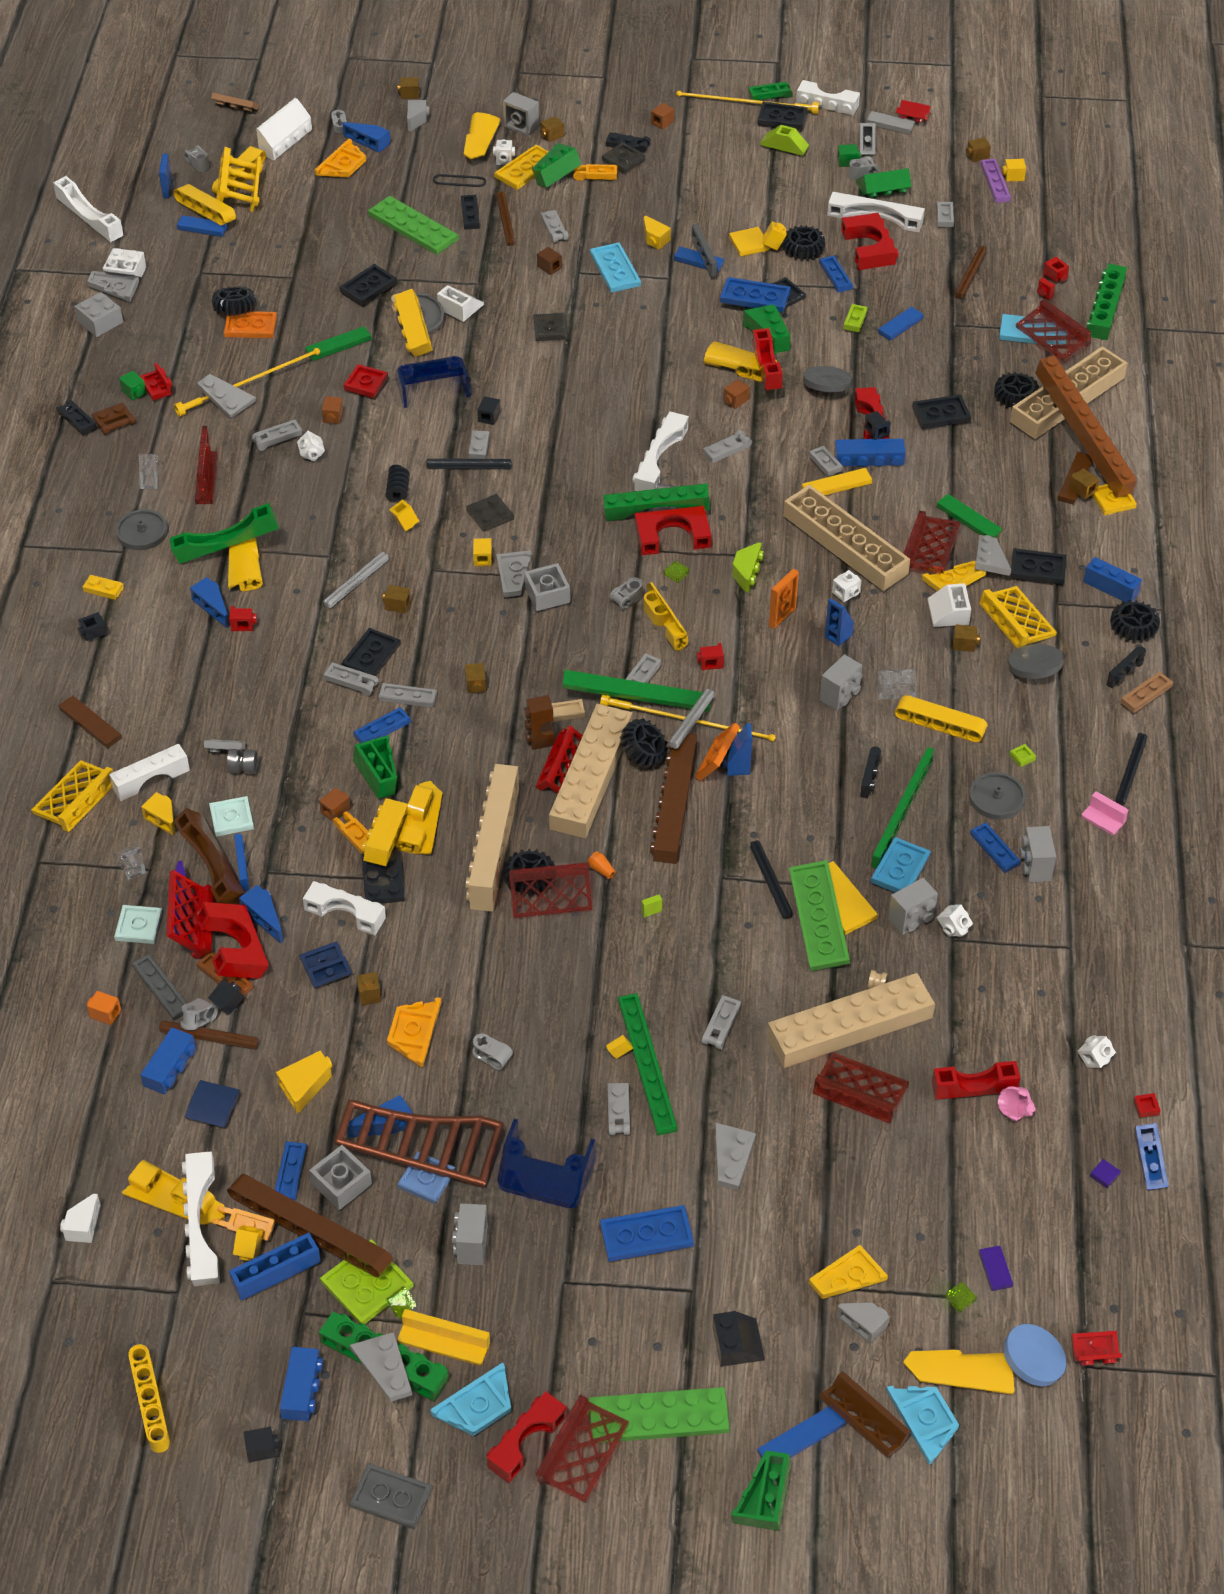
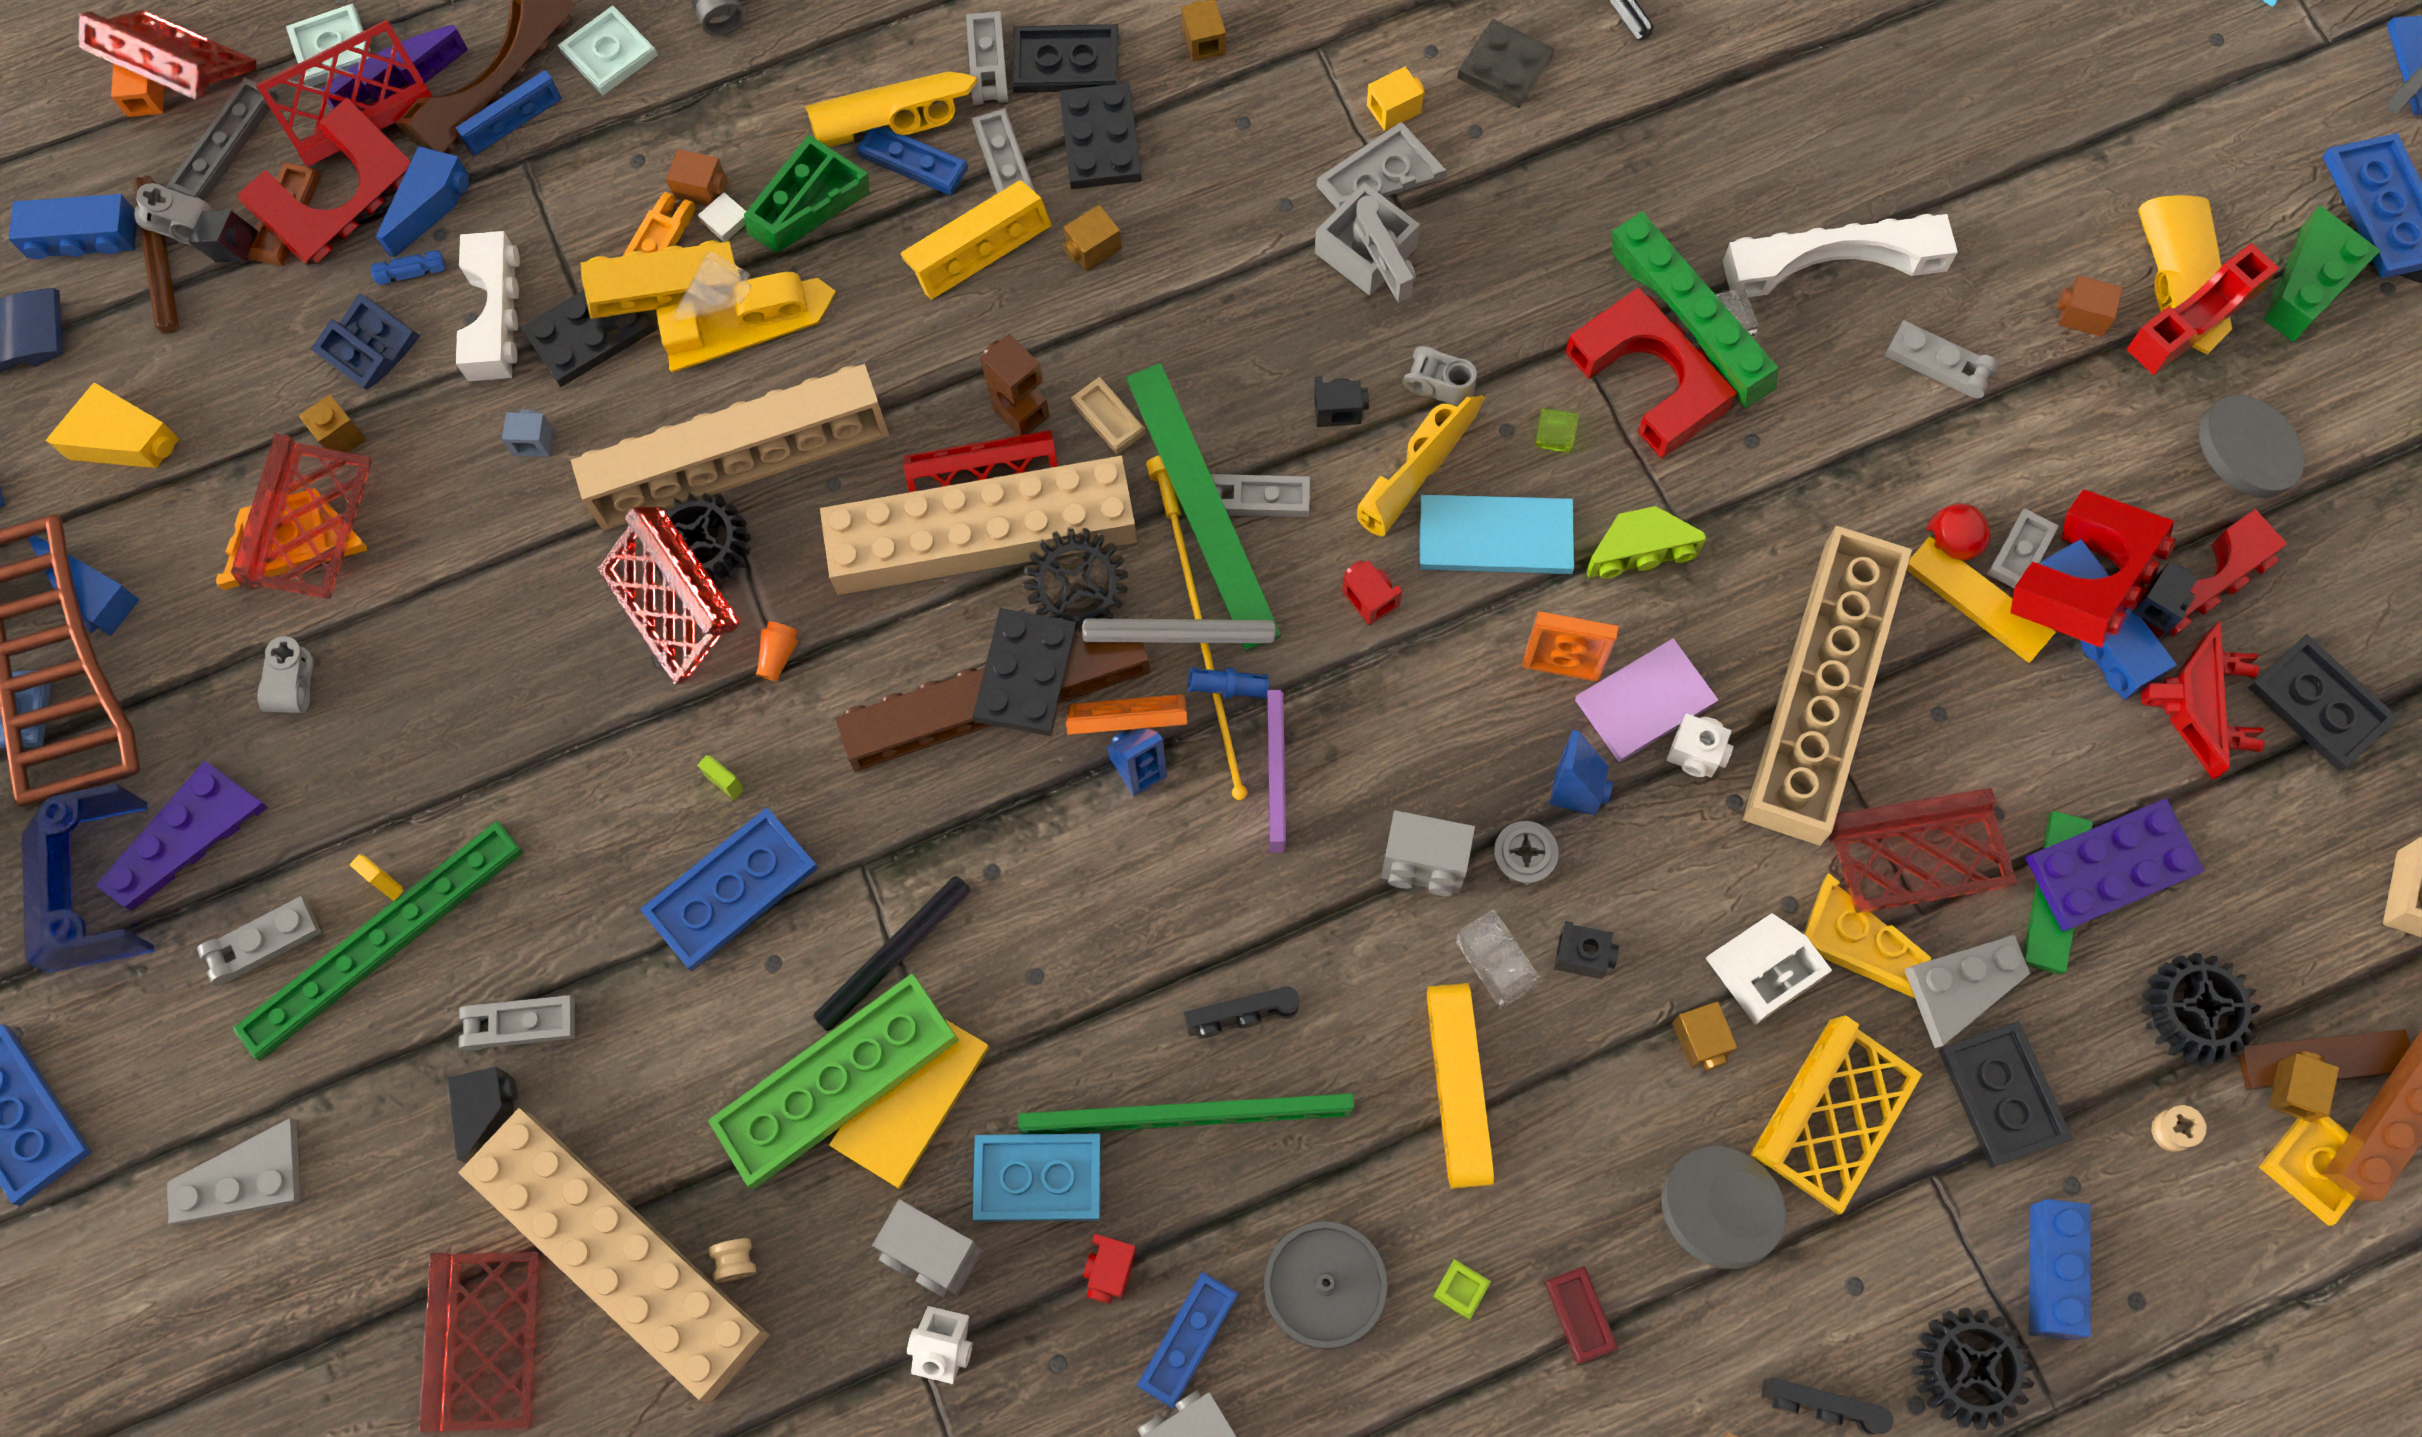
camera: 65 degrees right, 20 degrees up
none -> clear red fence [79,10,256,99]
none -> dark purple wing [96,761,268,911]
none -> clear red fence [231,433,372,599]
none -> blue axle [371,250,446,285]
none -> black slope [447,1067,518,1164]
none -> sand blue plate [502,409,554,457]
none -> blue plate [640,807,819,972]
none -> clear slope [671,251,751,321]
none -> white tile [698,193,746,242]
none -> yellow panel [805,71,978,148]
none -> yellow panel [901,180,1052,300]
none -> black plate [973,608,1077,736]
none -> black plate [1059,83,1142,189]
none -> red brick [1083,1234,1137,1305]
none -> blue pin [1187,667,1269,699]
none -> medium lavender tile [1267,690,1286,853]
none -> black brick [1314,376,1369,427]
none -> light grey plate [1355,196,1416,303]
none -> medium azure tile [1419,495,1574,574]
none -> light grey gear [1494,821,1559,885]
none -> dark red tile [1544,1266,1618,1364]
none -> black brick [1554,921,1619,979]
none -> lavender tile [1575,638,1719,763]
none -> red hair [1926,503,1991,561]
none -> red arch [2010,489,2176,648]
none -> dark purple plate [2025,798,2205,932]
none -> red connector [2141,620,2265,780]
none -> black gear [2141,953,2262,1066]
none -> tan wheel [2151,1105,2207,1152]

